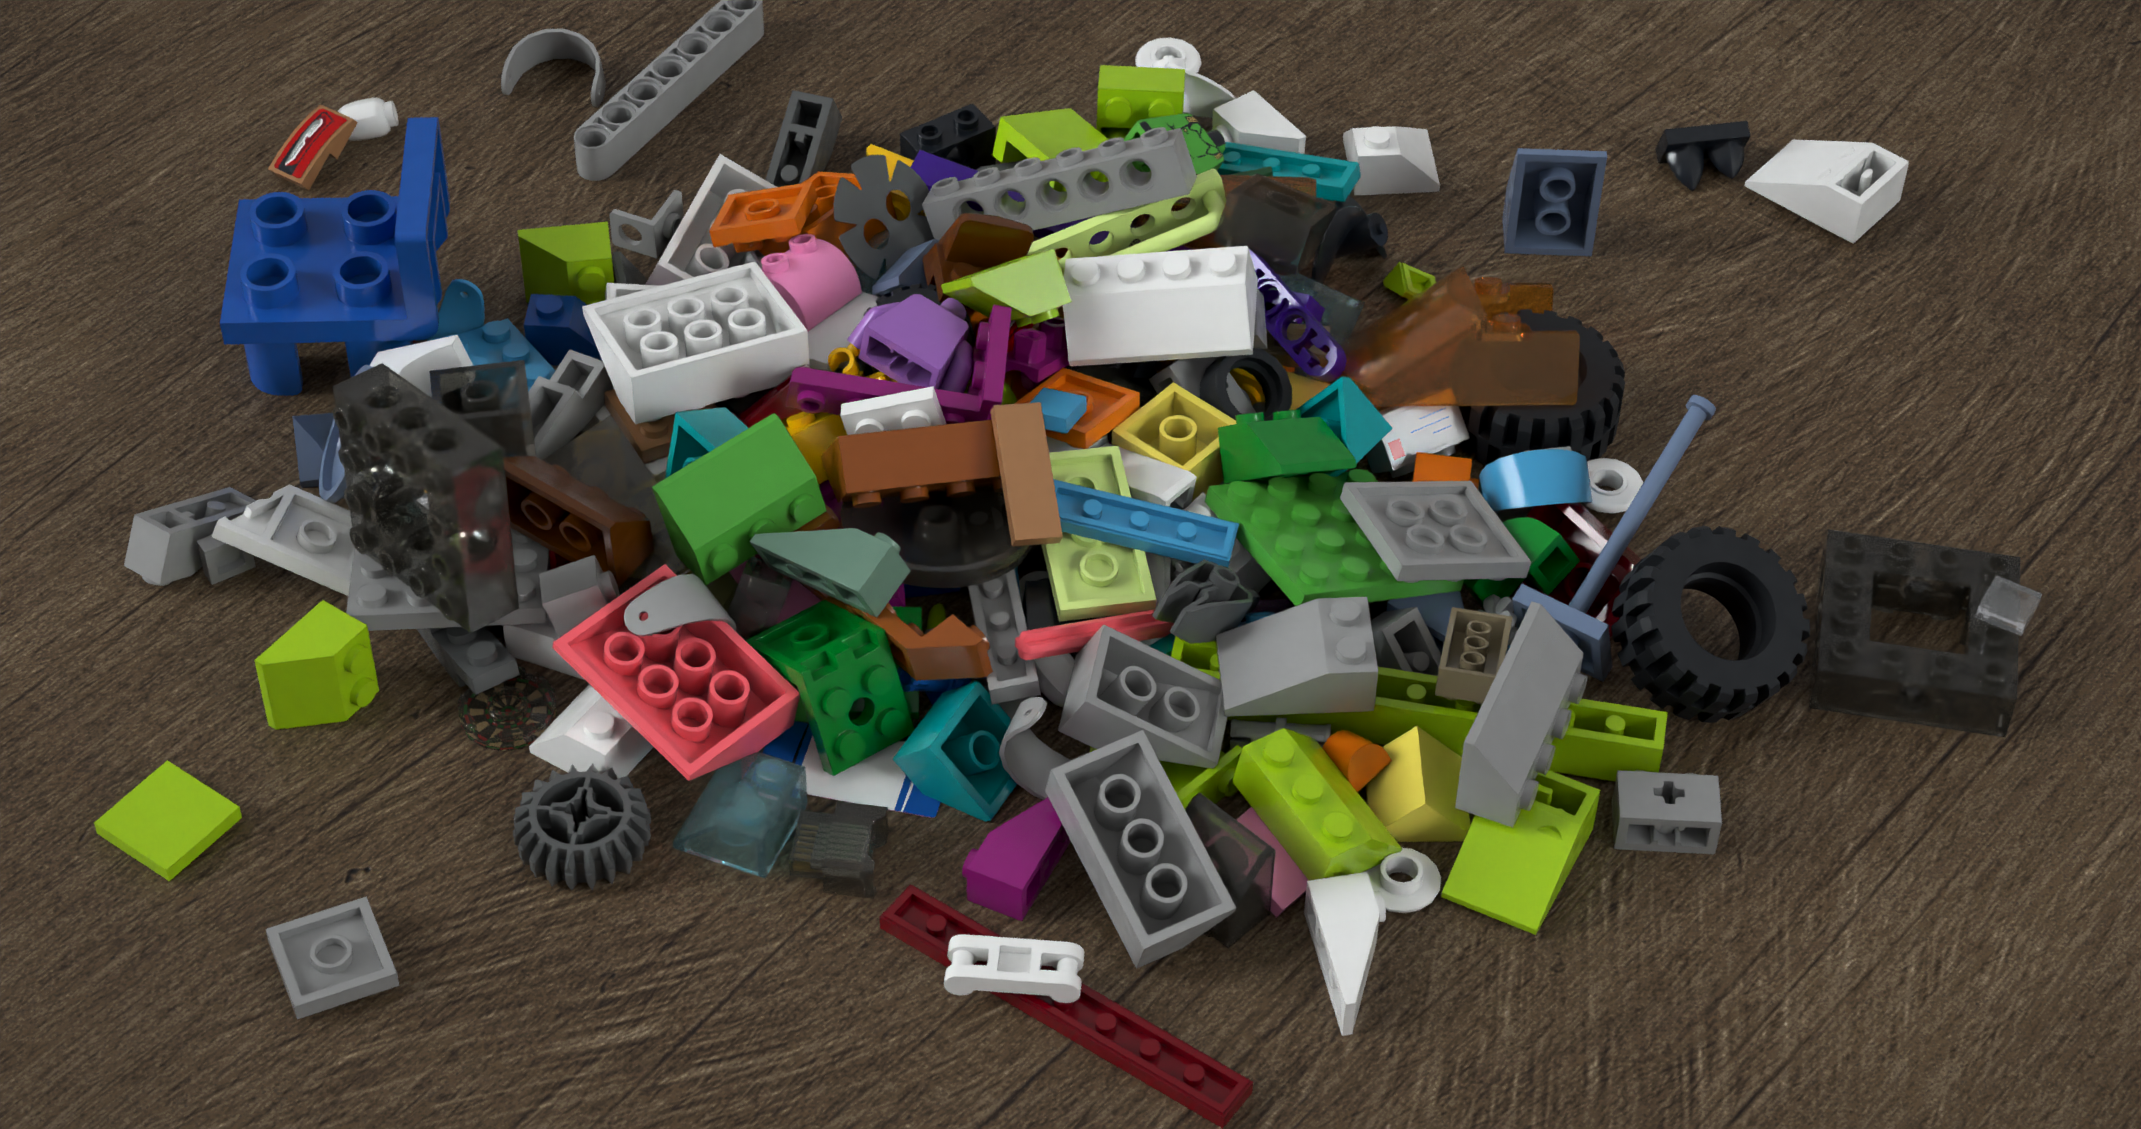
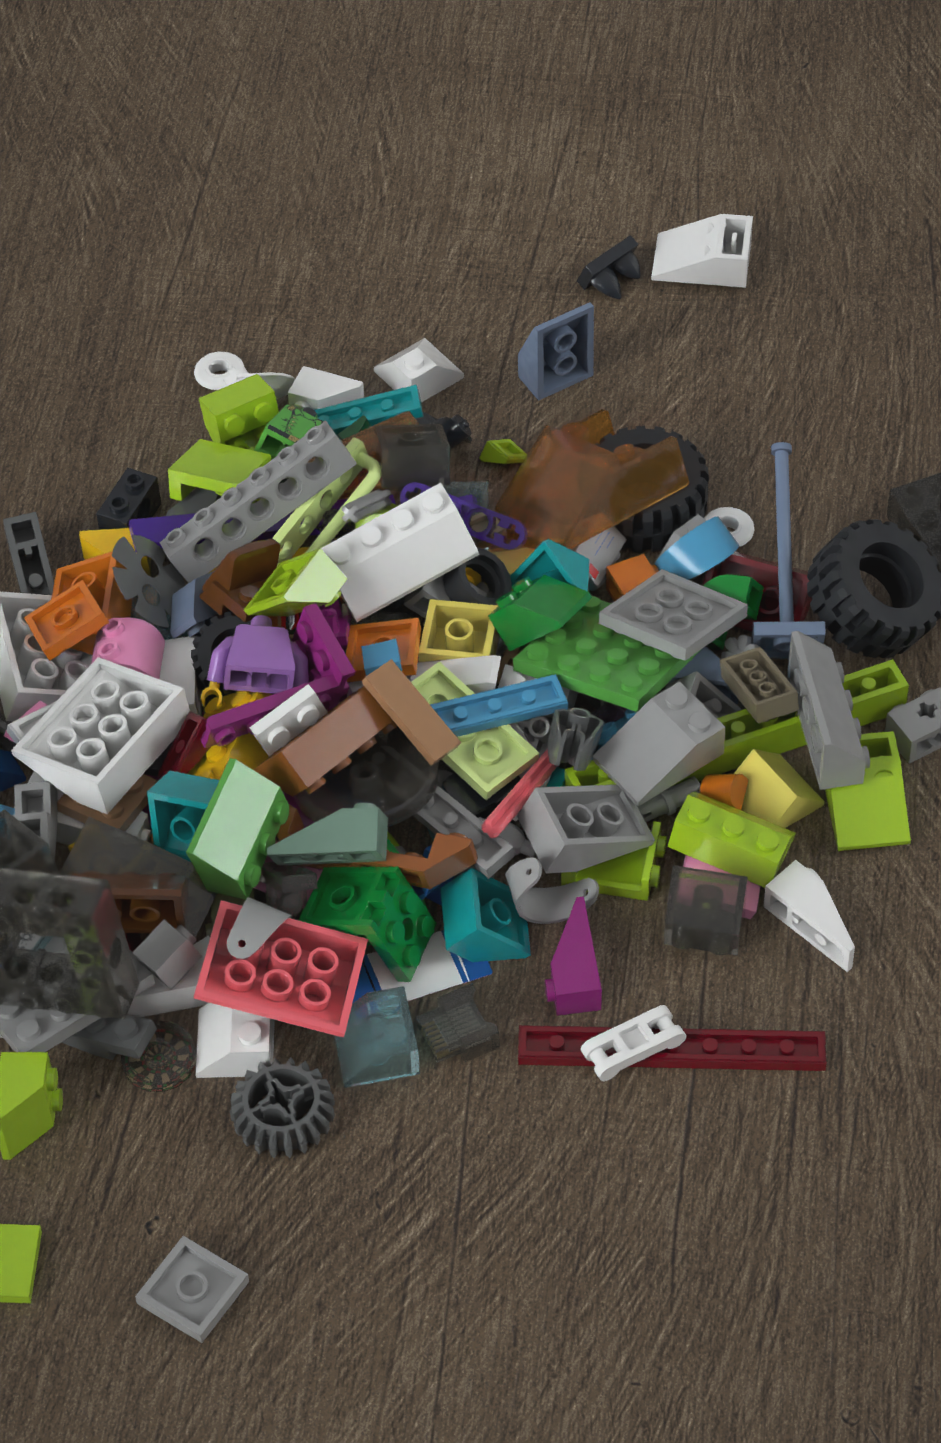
camera: 30 degrees left, 5 degrees up
light grey slope [1045,730,1236,969] -> none
white piece [1365,848,1441,913] -> none
none -> light grey axle [342,489,392,523]

